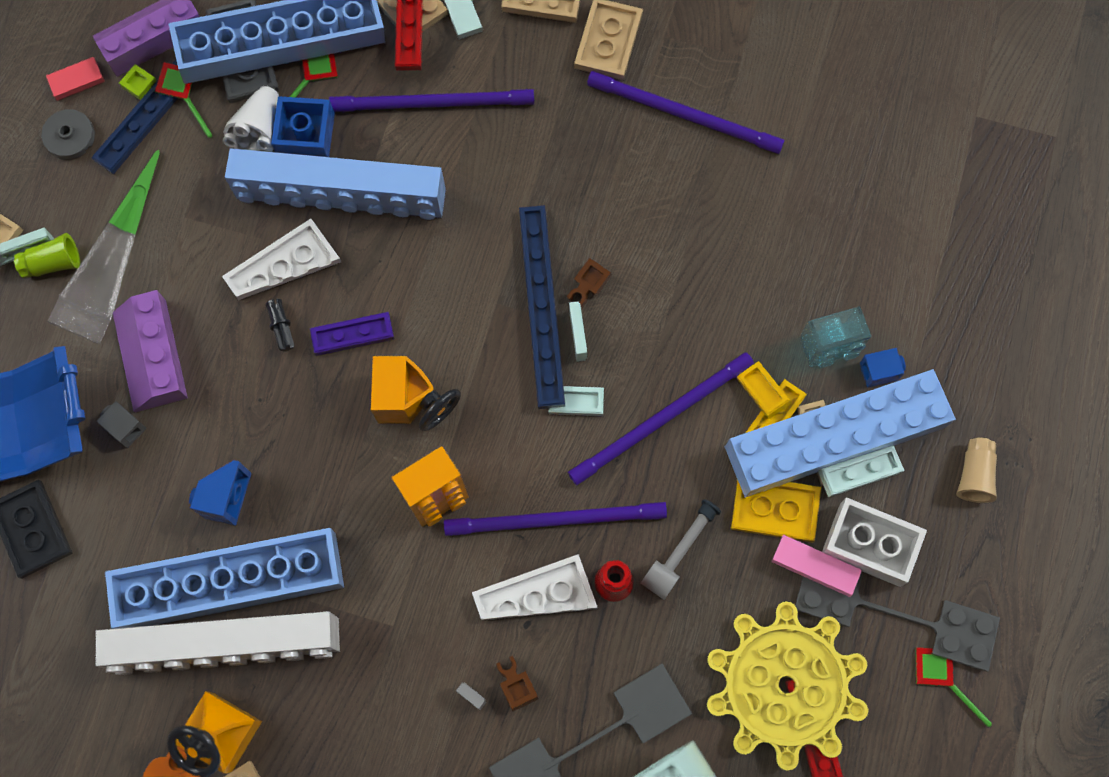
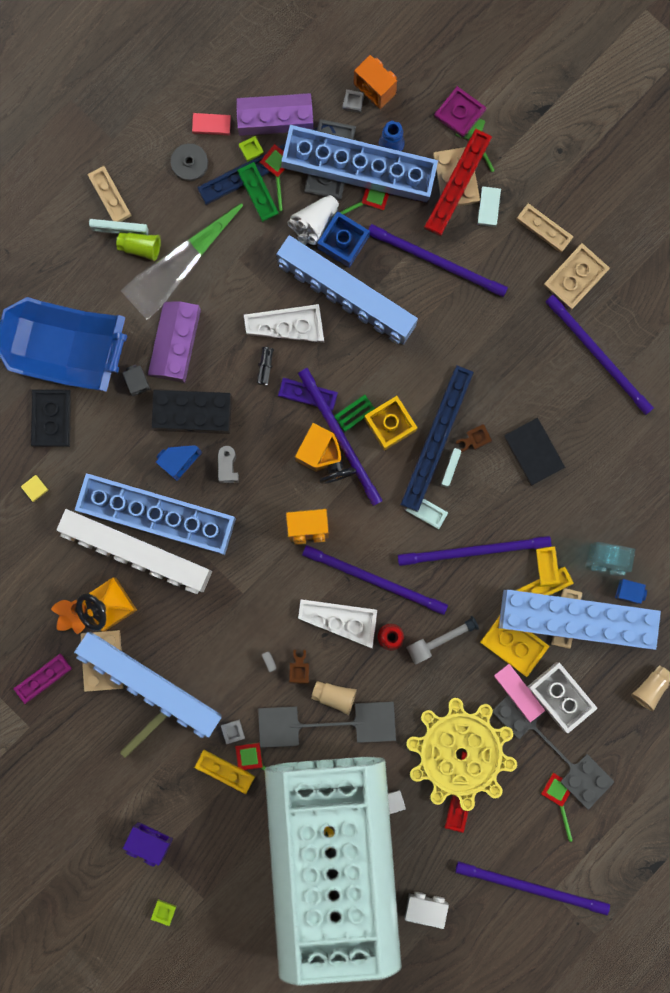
camera: 25 degrees right, 10 degrees up
light aqua tile [818,445,904,497] -> none
none -> light yellow tile [21,475,48,502]
none -> black brick [152,390,232,434]
none -> light grey leg [218,446,239,483]
none -> green tile [237,162,279,222]
none -> dark purple piece [298,368,383,506]
none -> tan plant [311,681,357,715]
none -> green tile [334,395,375,432]
none -> yellow brick [364,396,417,451]
none -> black tile [504,418,565,486]

